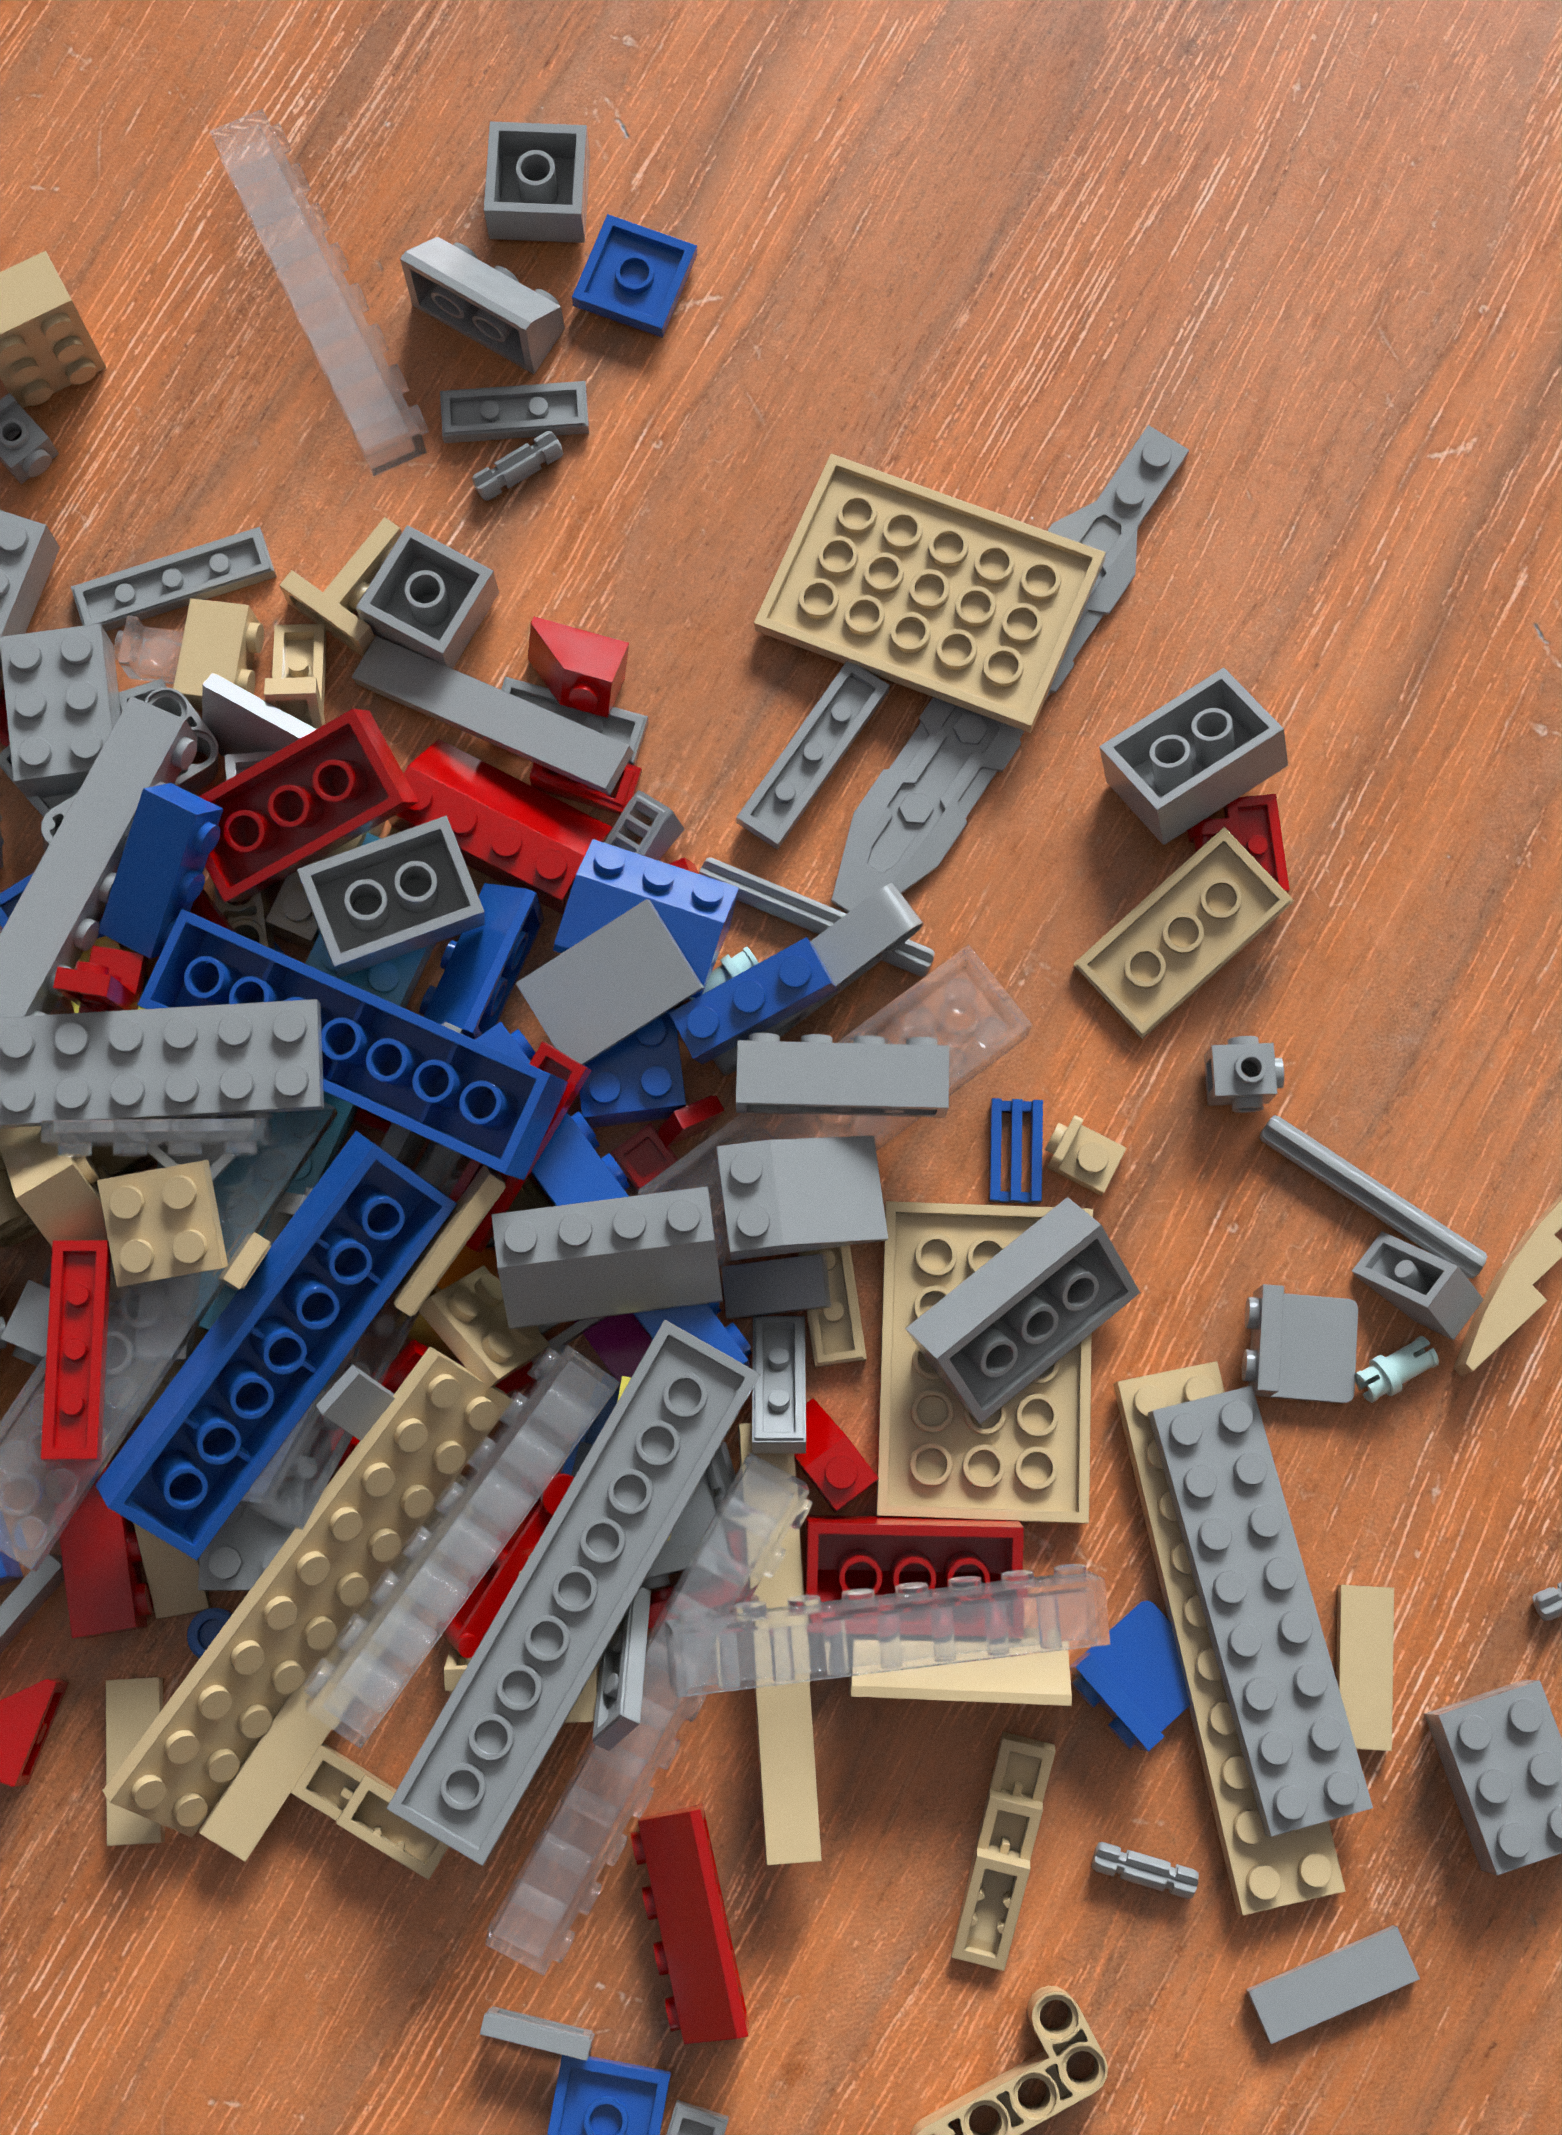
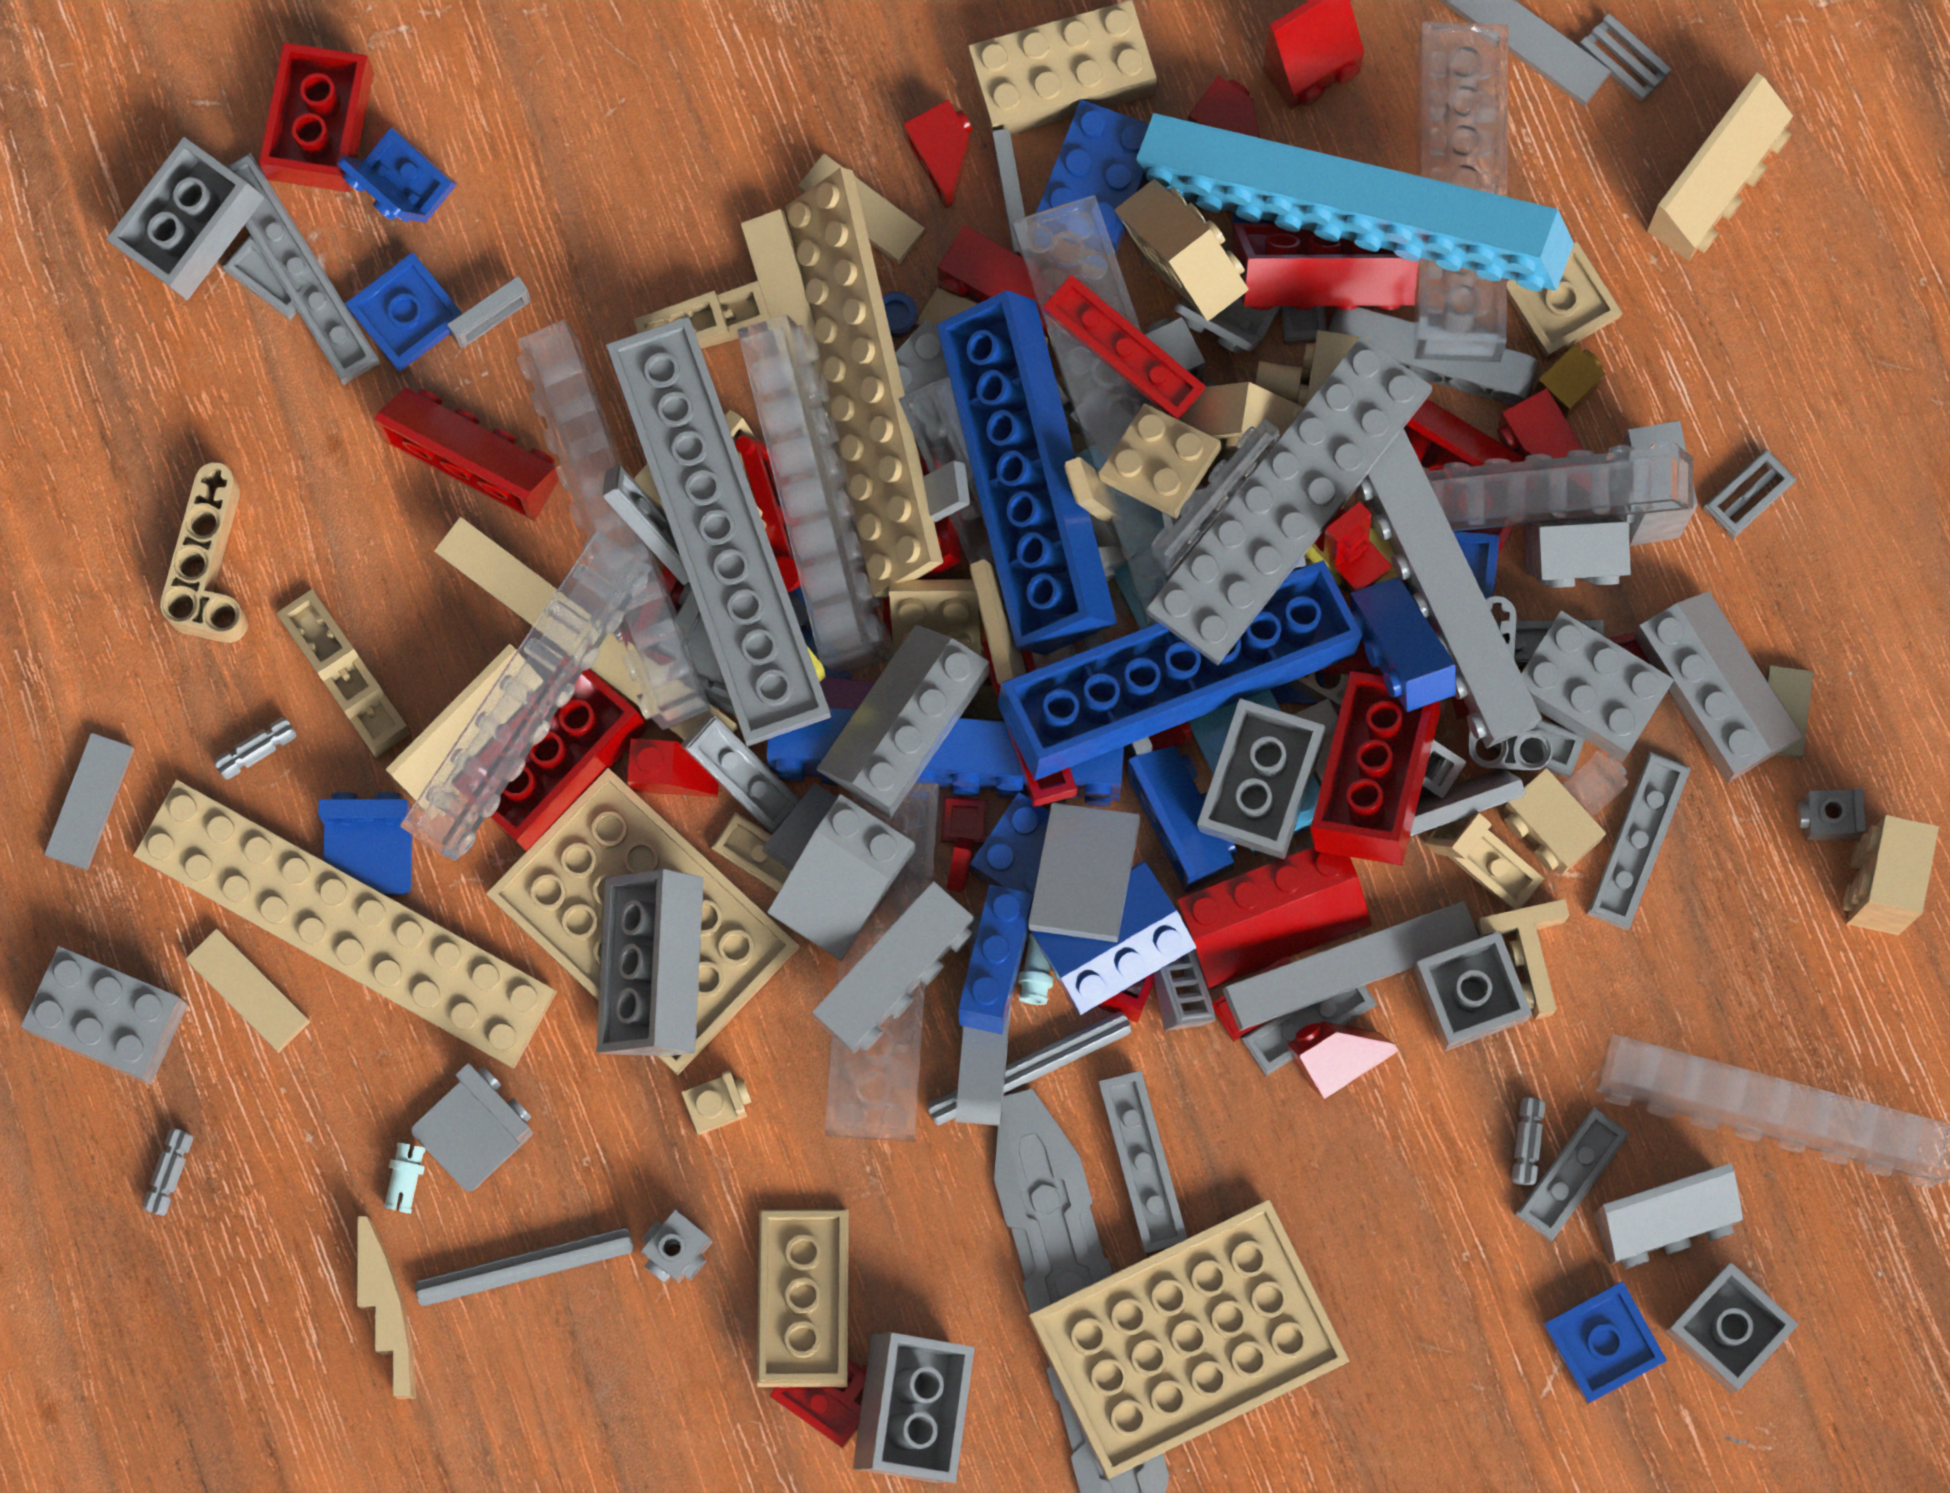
camera: 135 degrees right, 0 degrees up
blue tile [989,1098,1043,1204] -> none
light grey plate [1148,1386,1373,1837] -> none
light grey slope [1352,1231,1484,1340] -> none

